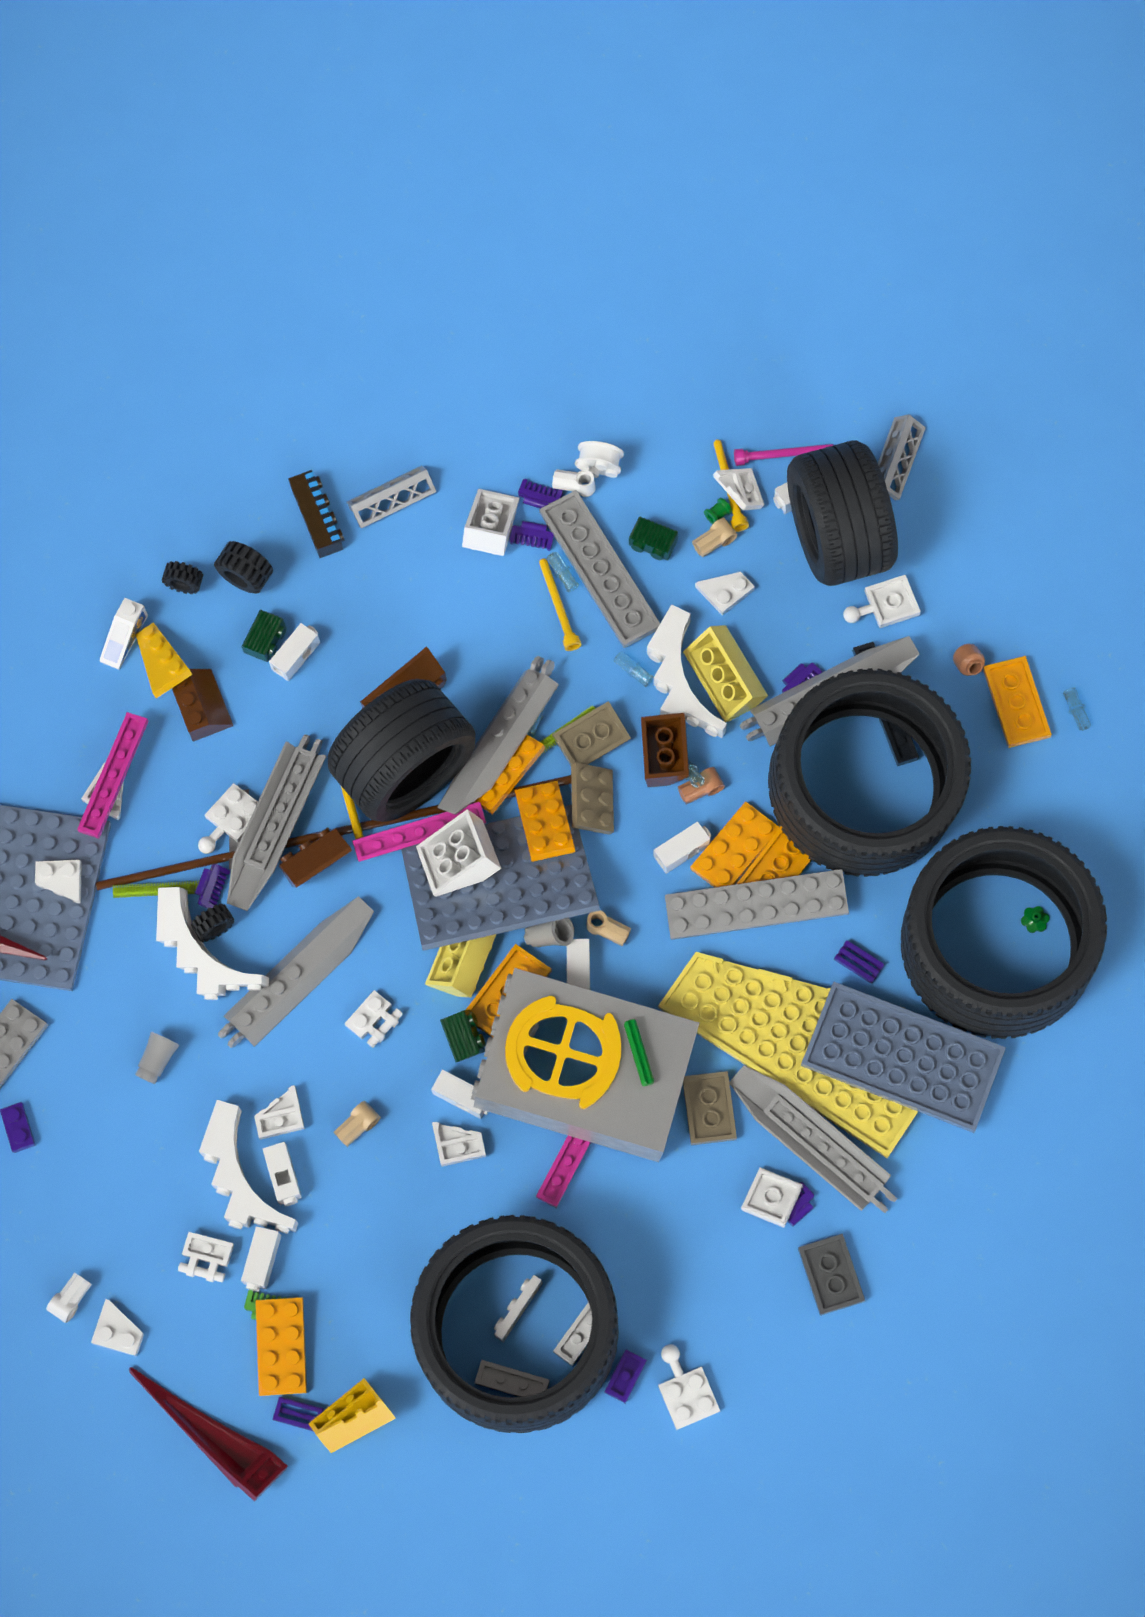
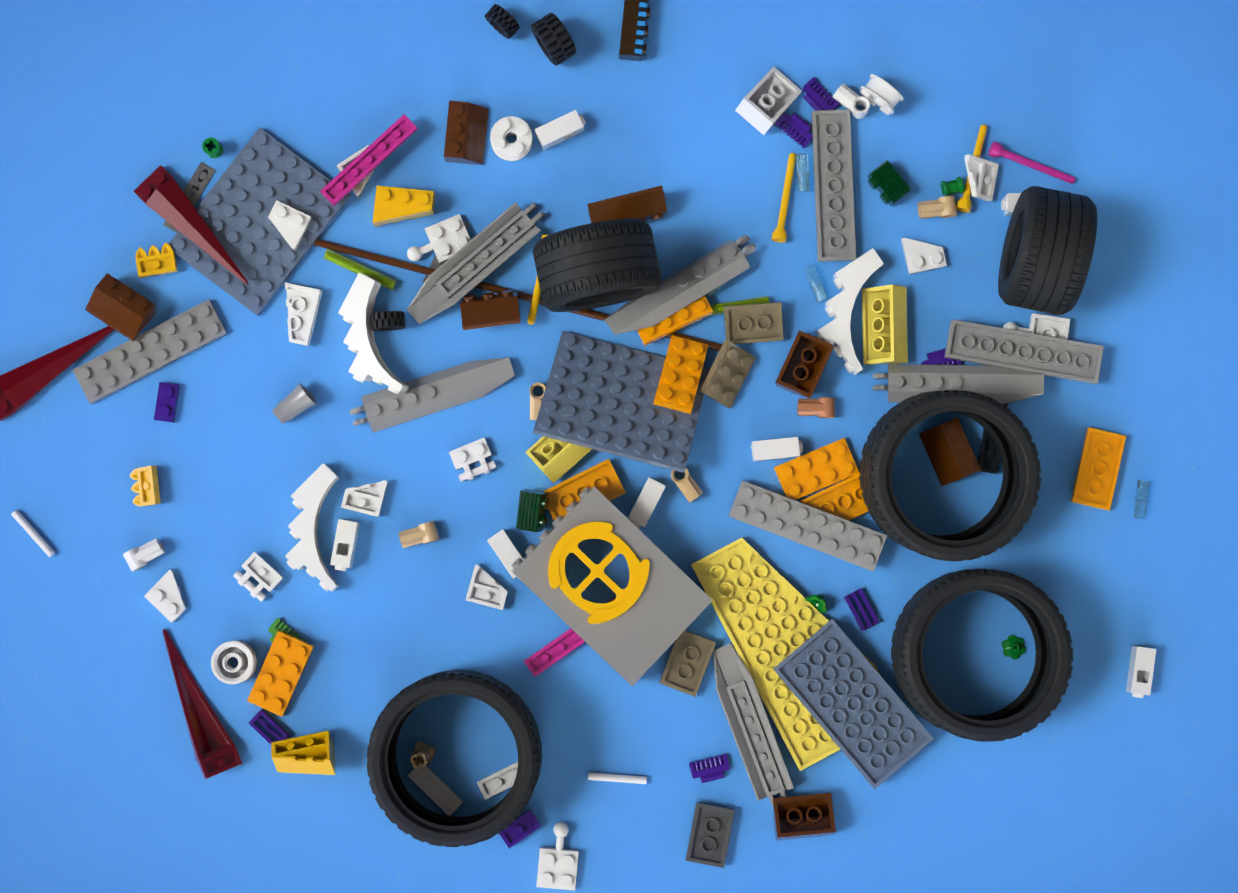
camera: 20 degrees right, 15 degrees up
slope [99,598,148,670] -> none
yellow wing [136,622,192,699] -> none
dark purple piece [195,864,230,909] -> none
dark green brick [241,609,286,662] -> none
white brick [241,1226,281,1292] -> none
light grey fence [347,465,436,528] -> none
dark pink plate [352,802,486,862] -> none
white slope [416,809,501,897] -> none
white plate [494,1275,542,1342] -> none
light grey plant [524,918,574,947] -> none
green axle [624,1019,654,1086] -> none
clear light blue axle [685,759,705,788] -> none
white tile [741,1168,803,1228] -> none
light grey fence [878,414,926,500] -> none
nougat head [953,644,985,676] -> none
none -> yellow plate [130,466,161,506]
none -> white wheel [211,641,257,684]
none -> white wing [285,283,323,346]
none -> yellow wedge [372,185,436,227]
none -> tan piece [410,740,436,770]
none -> white wheel [490,116,532,161]
none -> tan piece [529,382,546,420]
none -> white bar [588,772,647,784]
none -> reddish brown slope [773,793,836,841]
none -> green plant [805,594,828,613]
none -> reddish brown slope [919,417,981,486]
none -> light grey plate [944,319,1104,385]

